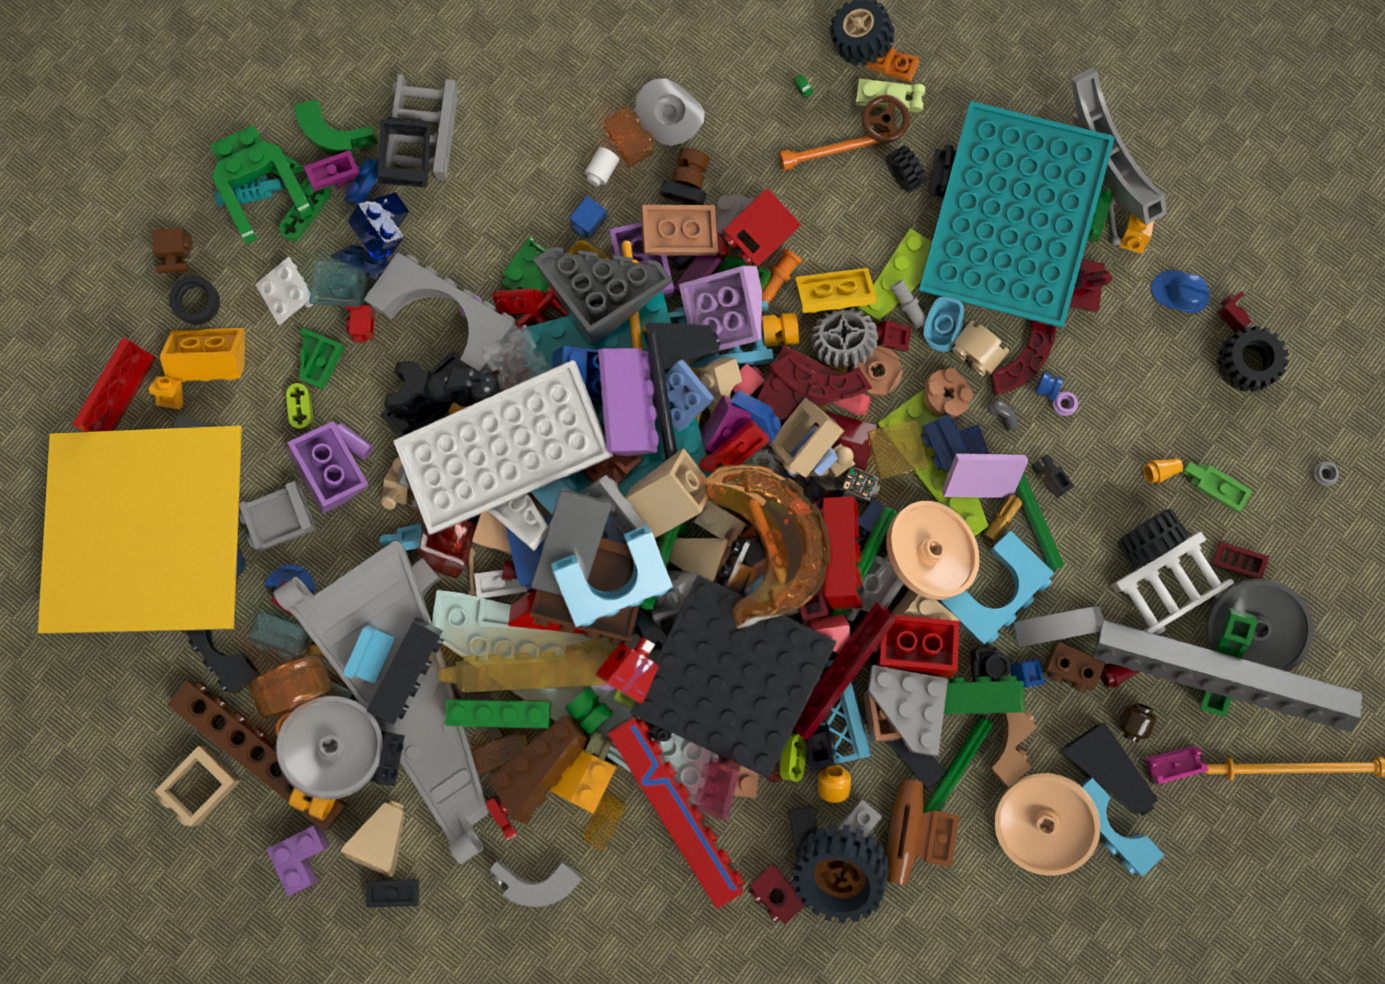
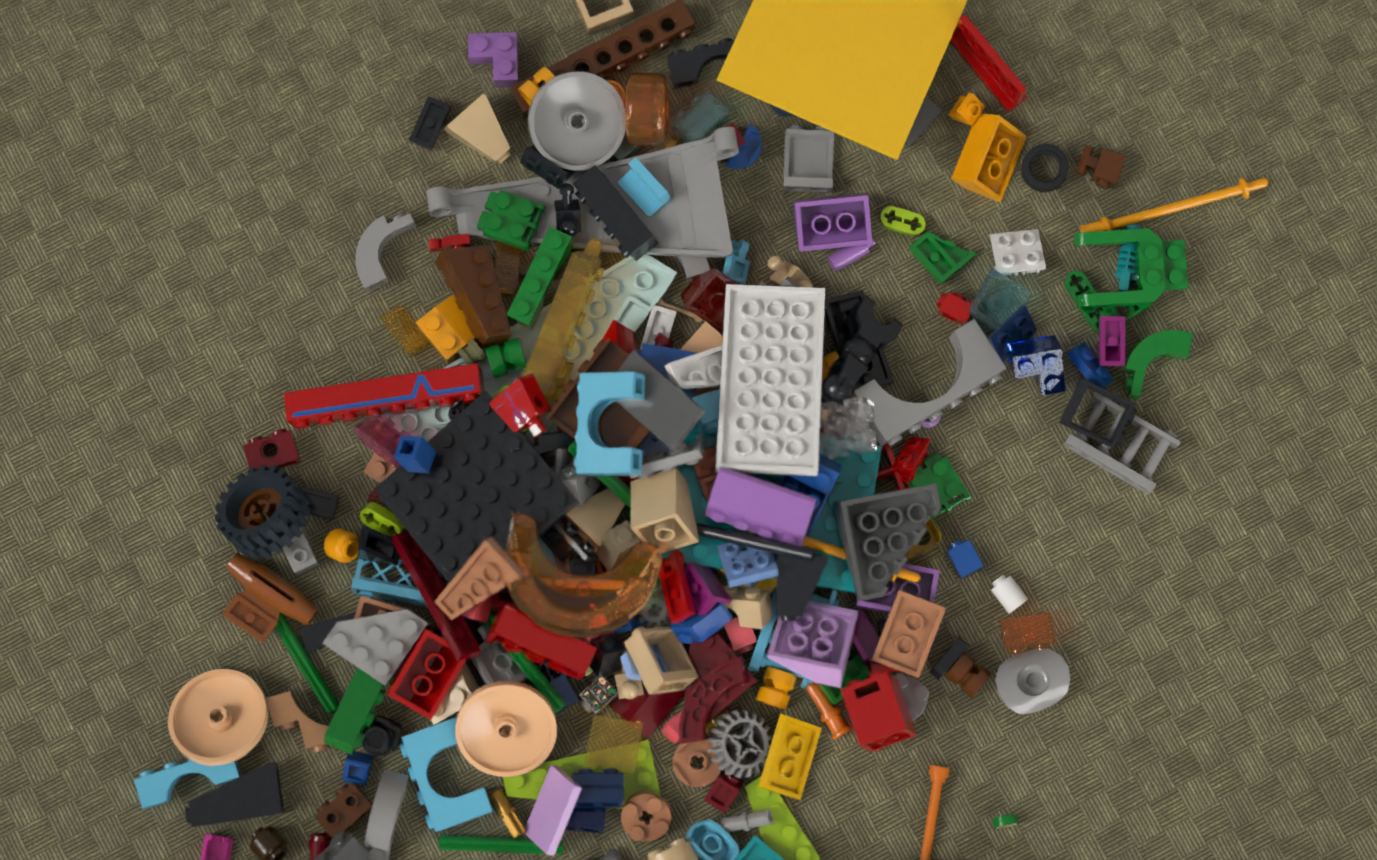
camera: 110 degrees right, 0 degrees up
none -> blue brick [393,435,436,473]
none -> nougat wing [435,537,526,620]
none -> green plate [477,189,546,251]
none -> black piece [554,183,581,237]
none -> light orange bar [1080,177,1268,233]

